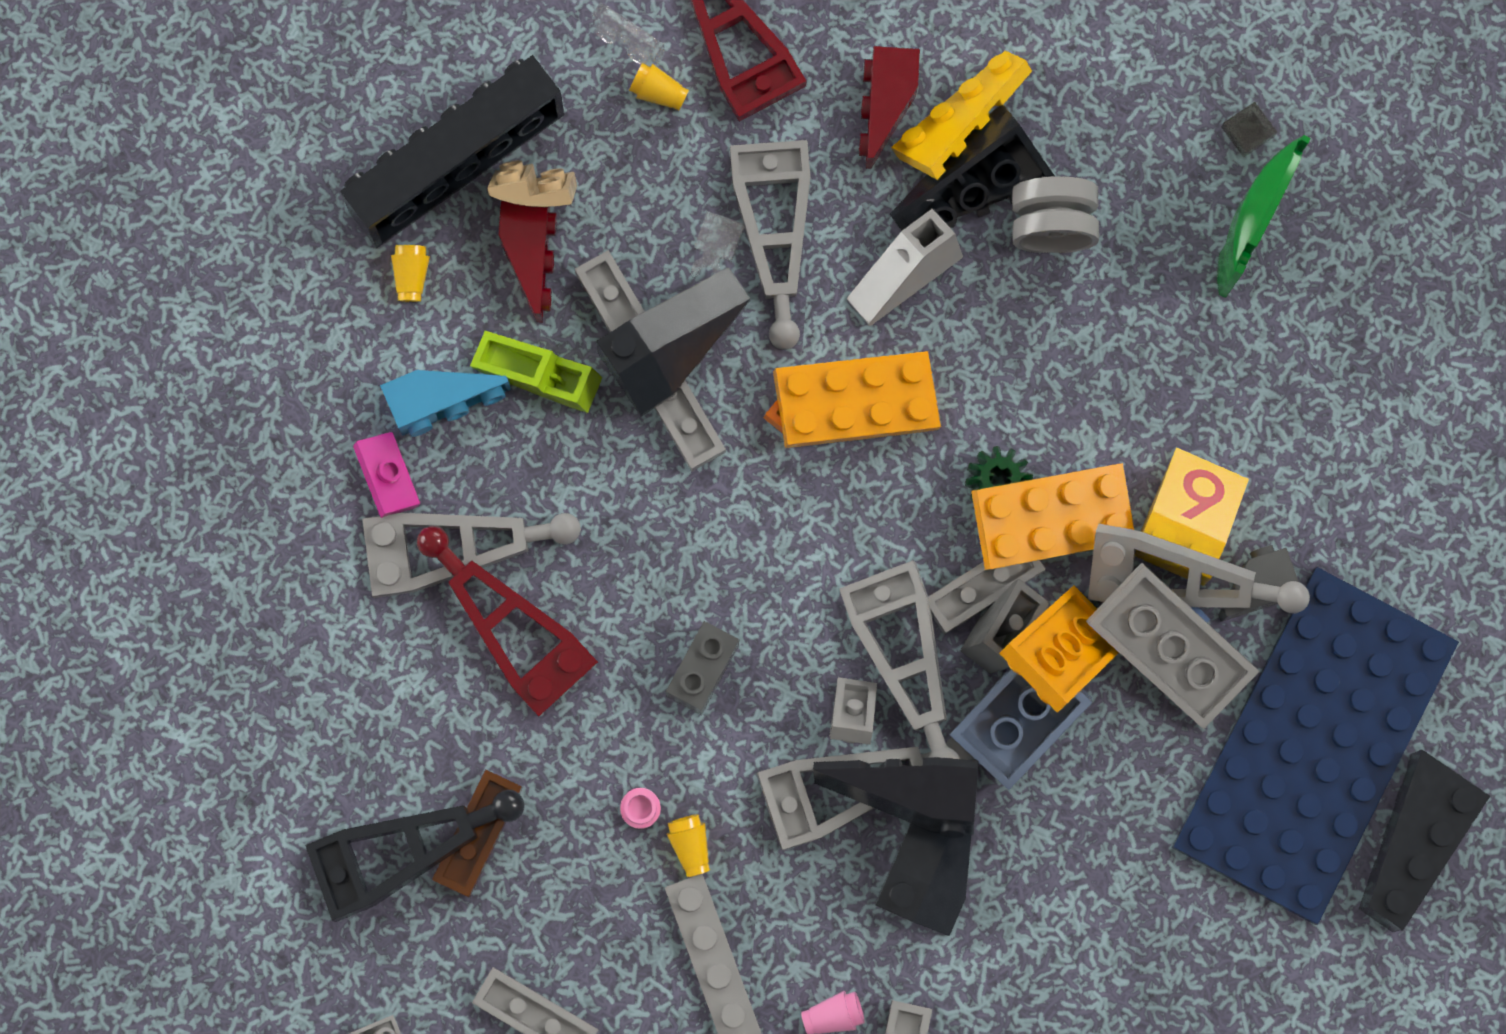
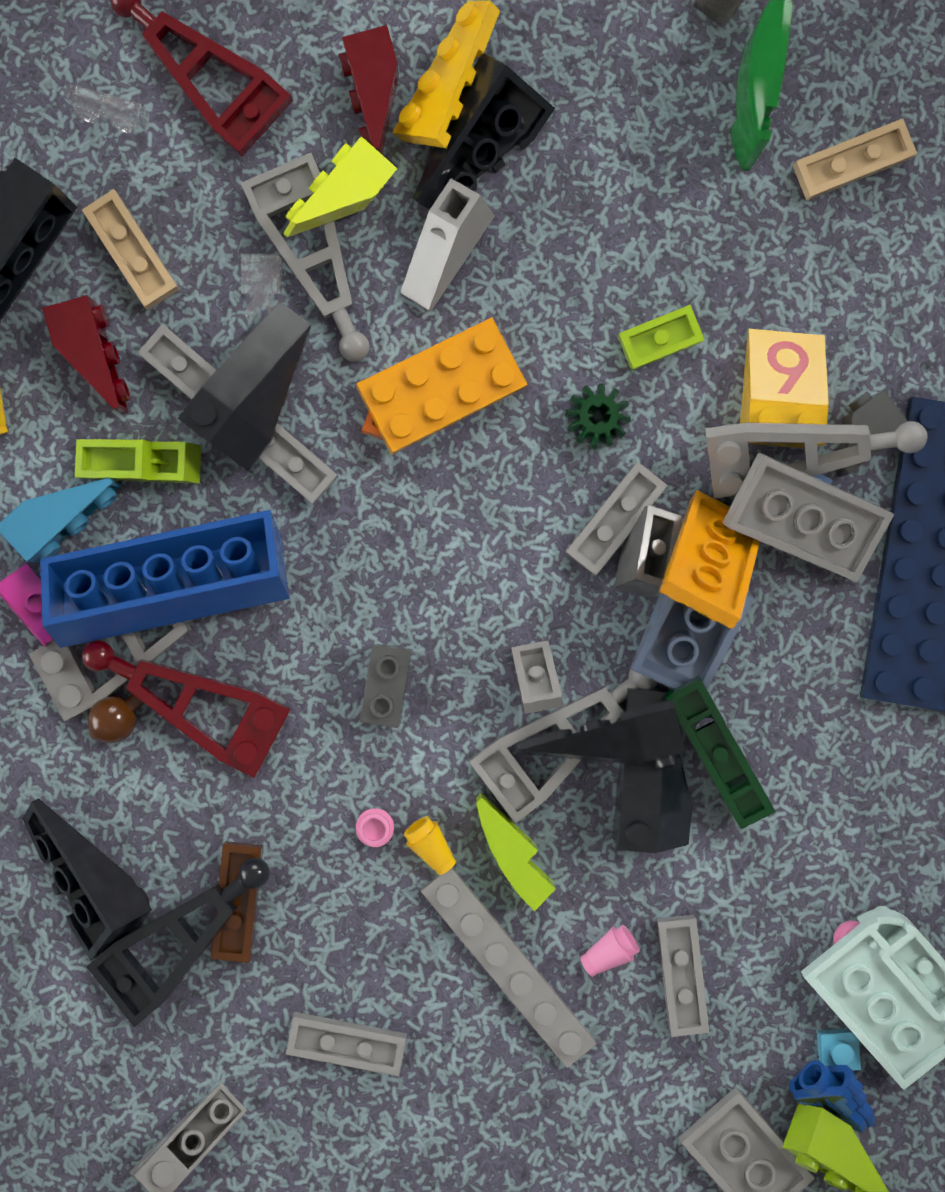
camera: 15 degrees left, 10 degrees up
tan slope [487,160,577,207] -> none
yellow cone [629,63,689,111] -> none
light grey plate [839,560,960,759] -> none
light orange plate [971,463,1134,570] -> none
light grey wheel [1012,176,1099,253] -> none
none -> black wedge [23,798,152,961]
none -> blue brick [40,510,290,648]
none -> tan plate [82,189,180,310]
none -> reddish brown piece [88,694,144,743]
none -> neon yellow slope [283,137,397,237]
none -> lime slope [476,793,556,912]
none -> lime plate [617,305,705,371]
none -> dark green hinge [665,676,775,829]
none -> tan plate [793,118,917,201]

